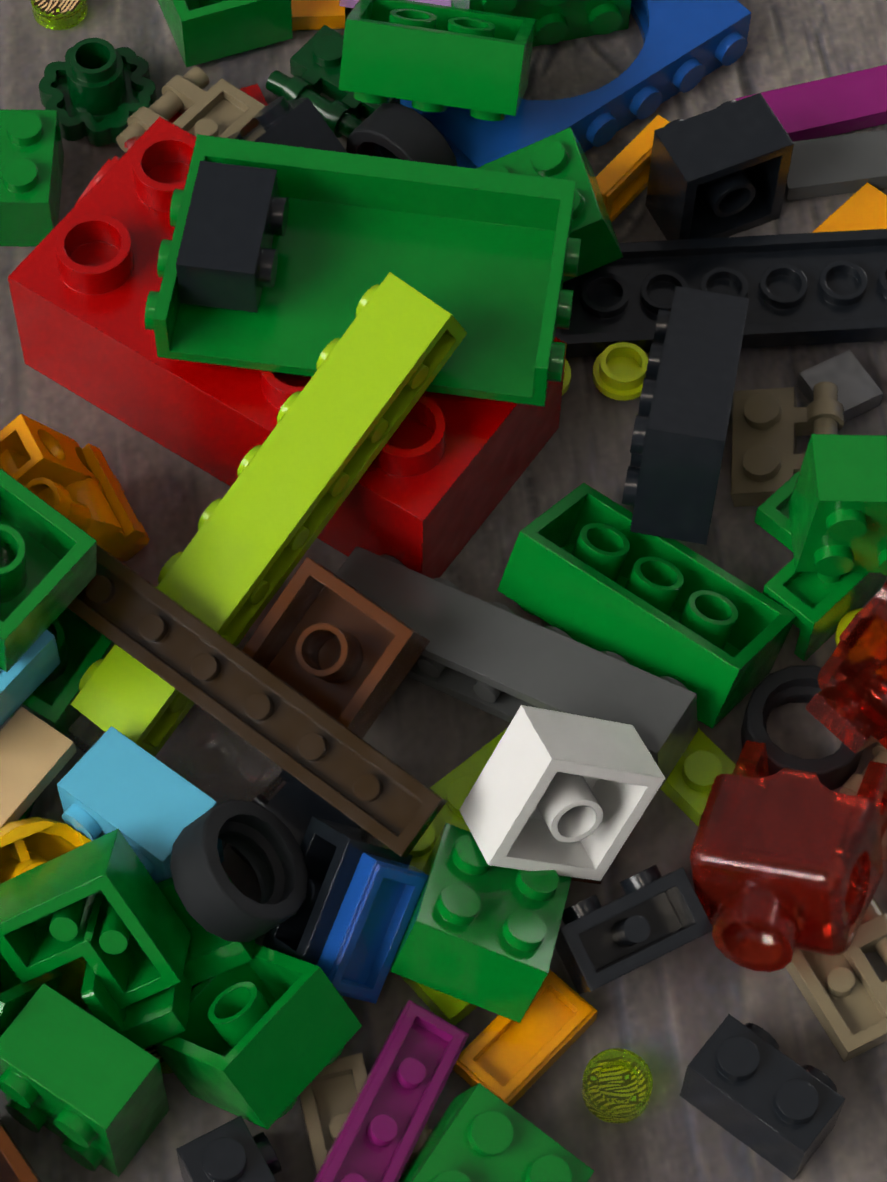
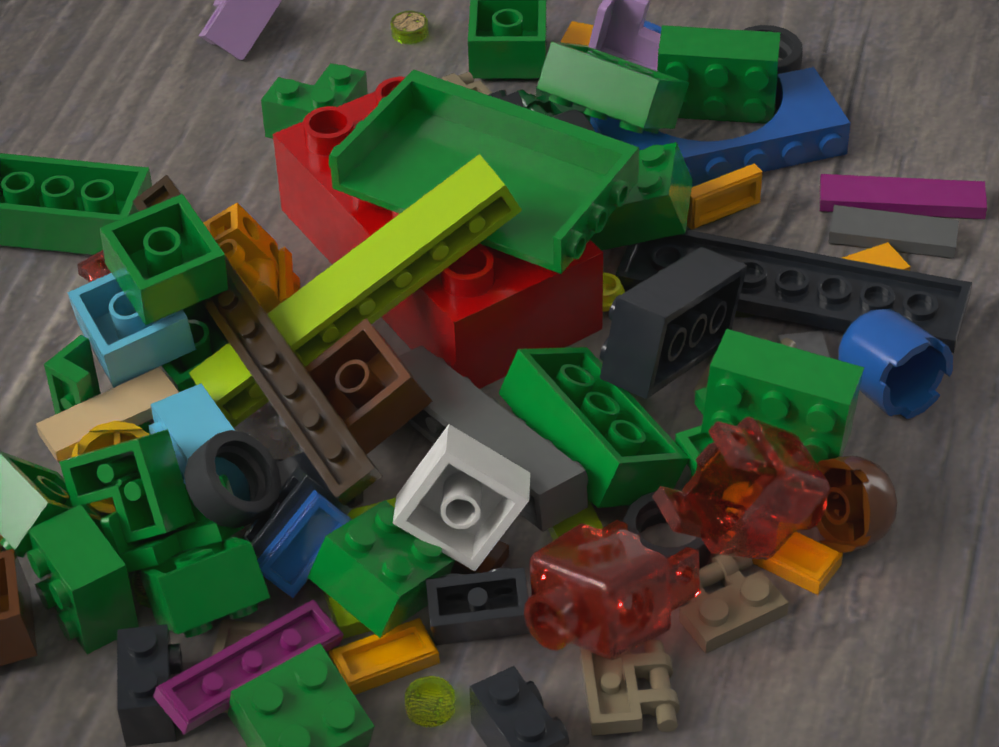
camera: 25 degrees right, 15 degrees down
dark green plant [39,38,157,147] -> none
black brick [176,161,289,313] -> none
black brick [645,93,794,240] -> none

